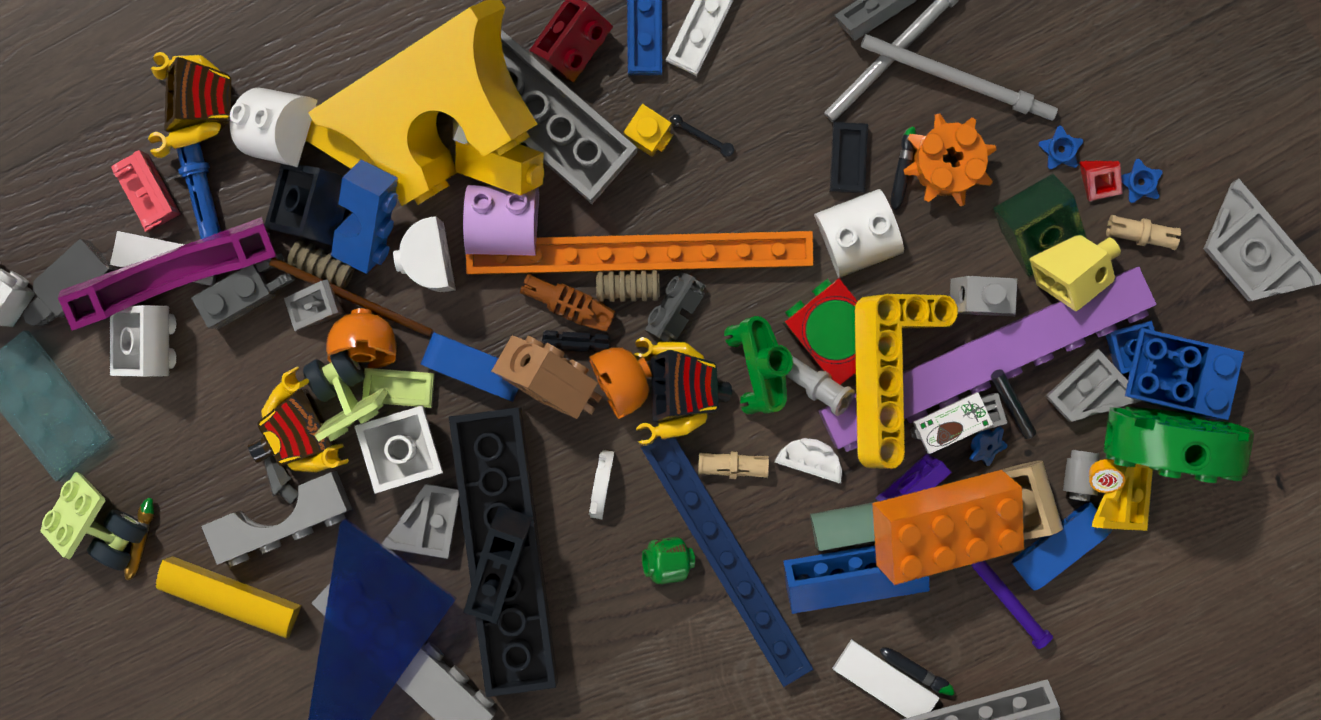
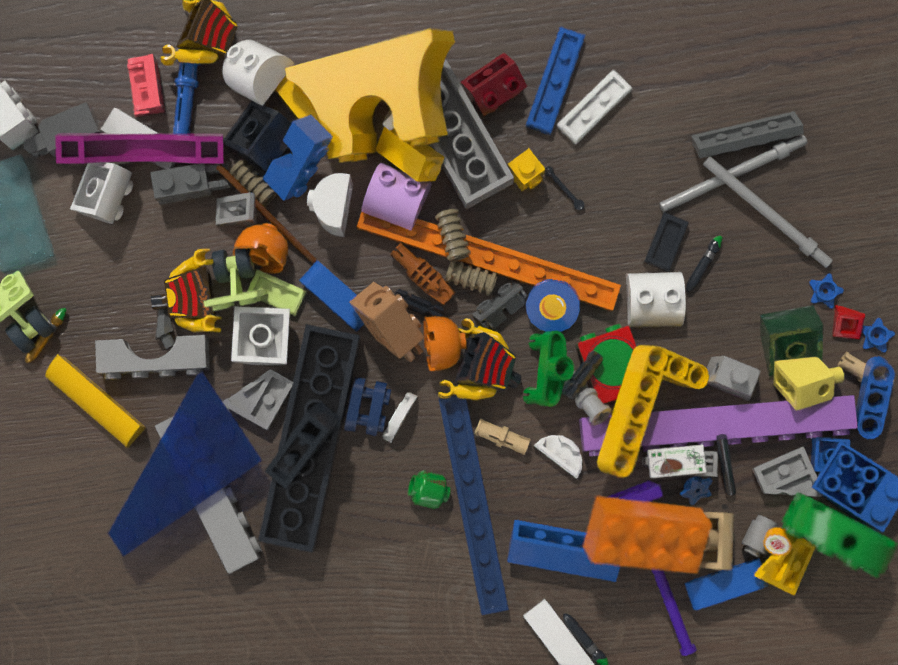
camera: 20 degrees right, 5 degrees down
sand green brick [810,502,875,551] -> none
orange brick [903,113,997,206] -> none
none -> dark blue brick [344,377,391,436]
none -> dark tan piece [435,209,471,261]
none -> blue tile [526,279,580,332]
none -> black axle [562,351,603,400]
none -> blue beam [856,356,895,439]

